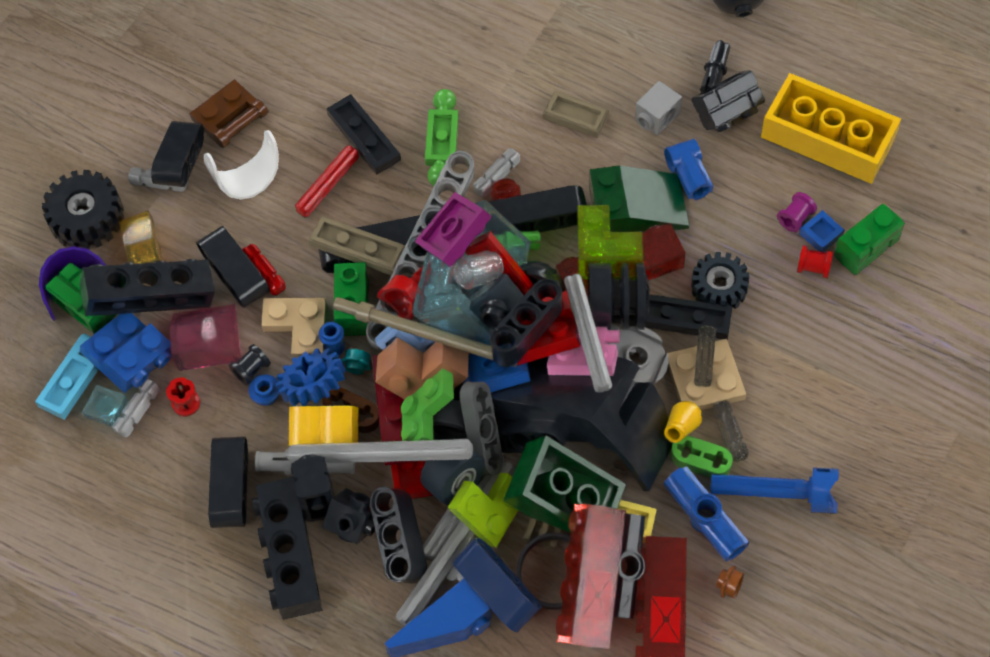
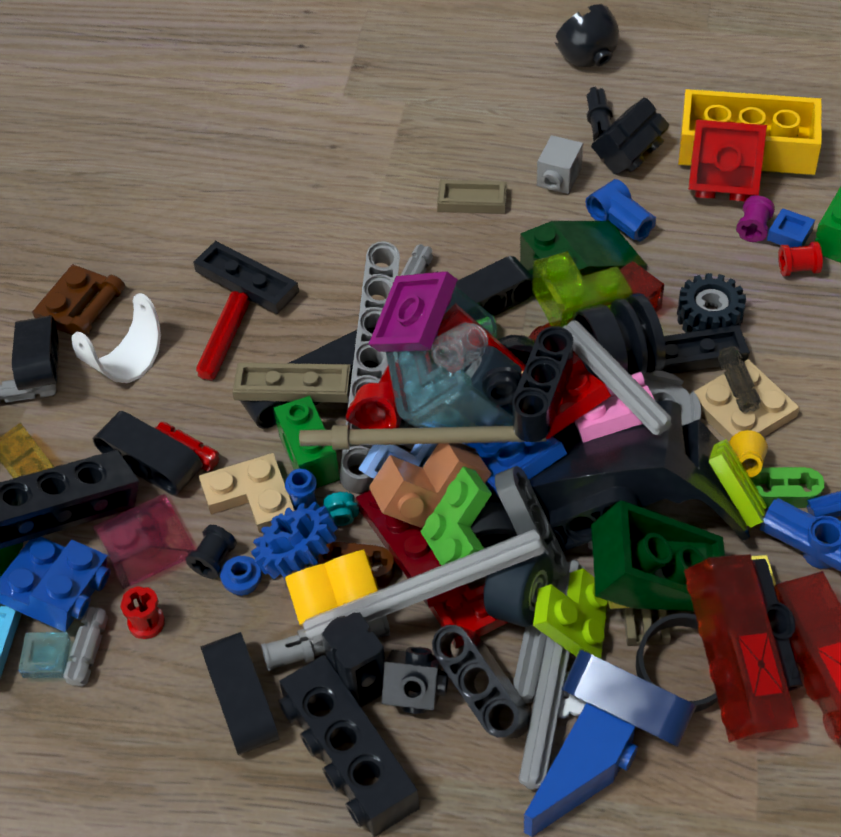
camera: 20 degrees left, 10 degrees down
bright green plate [425,89,459,186] -> none
clear smoke axle [713,400,749,462] -> none
none -> red plate [688,120,767,201]
none -> lime tile [708,439,767,528]

